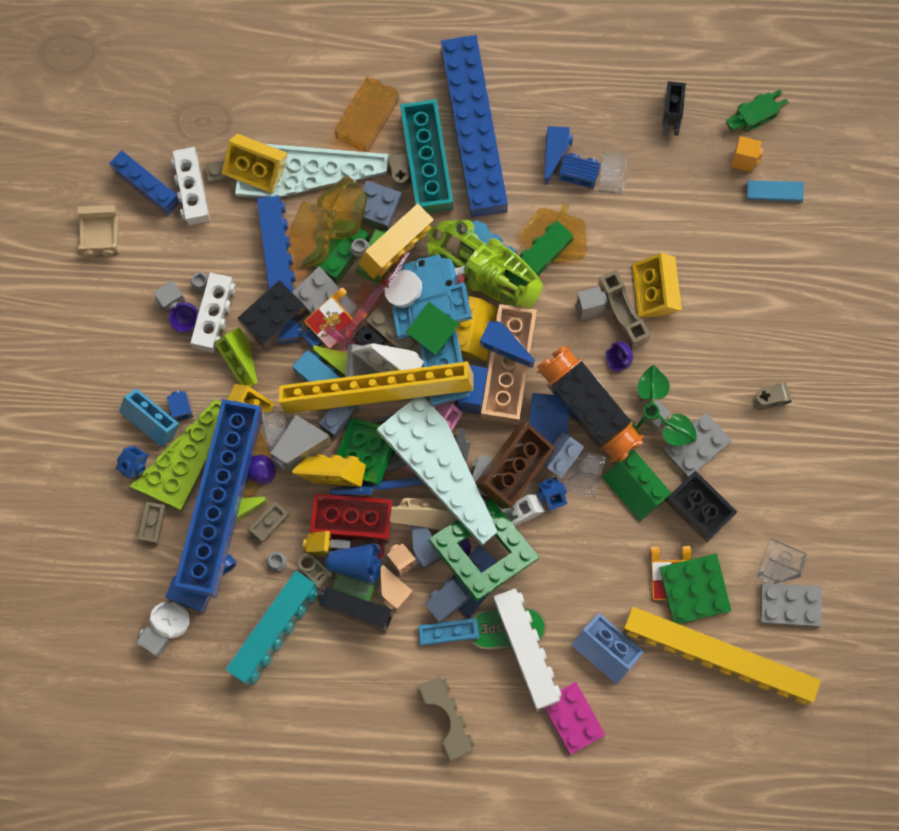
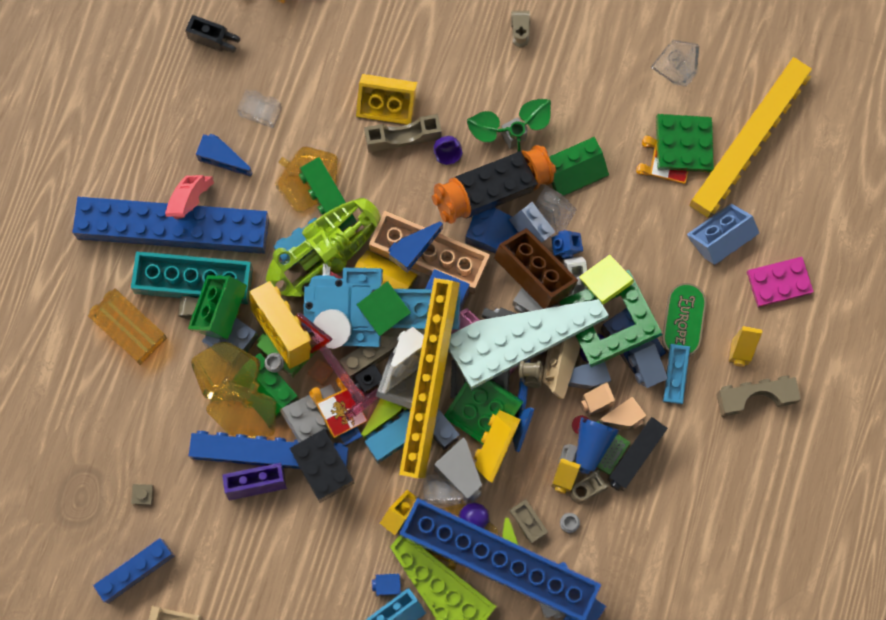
camera: 80 degrees left, 0 degrees up
light grey brick [154,280,185,313] -> none
dark purple hair [169,302,199,333] -> none
white brick [171,147,210,226] -> none
light grey plate [191,272,209,291] -> none
white brick [191,273,236,353] -> none
lime slope [214,327,258,387] -> none
yellow slope [221,133,288,193] -> none
teal brick [225,571,319,687] -> none
light aqua wing [235,144,389,198] -> none
red brick [310,493,393,542] -> none
white brick [493,588,562,711] -> none
blue brick [559,153,601,189] -> none
light grey brick [575,286,607,321] -> none
light grey plate [663,413,732,478] -> none
black brick [665,470,738,543] -> none
light grey plate [760,583,822,627] -> none
none -> coral slope [165,175,214,219]
none -> green slope [188,275,247,339]
none -> dark purple brick [222,463,287,501]
none -> dark tan piece [519,360,543,388]
none -> neon yellow tile [579,255,634,305]
none -> yellow slope [729,326,762,367]

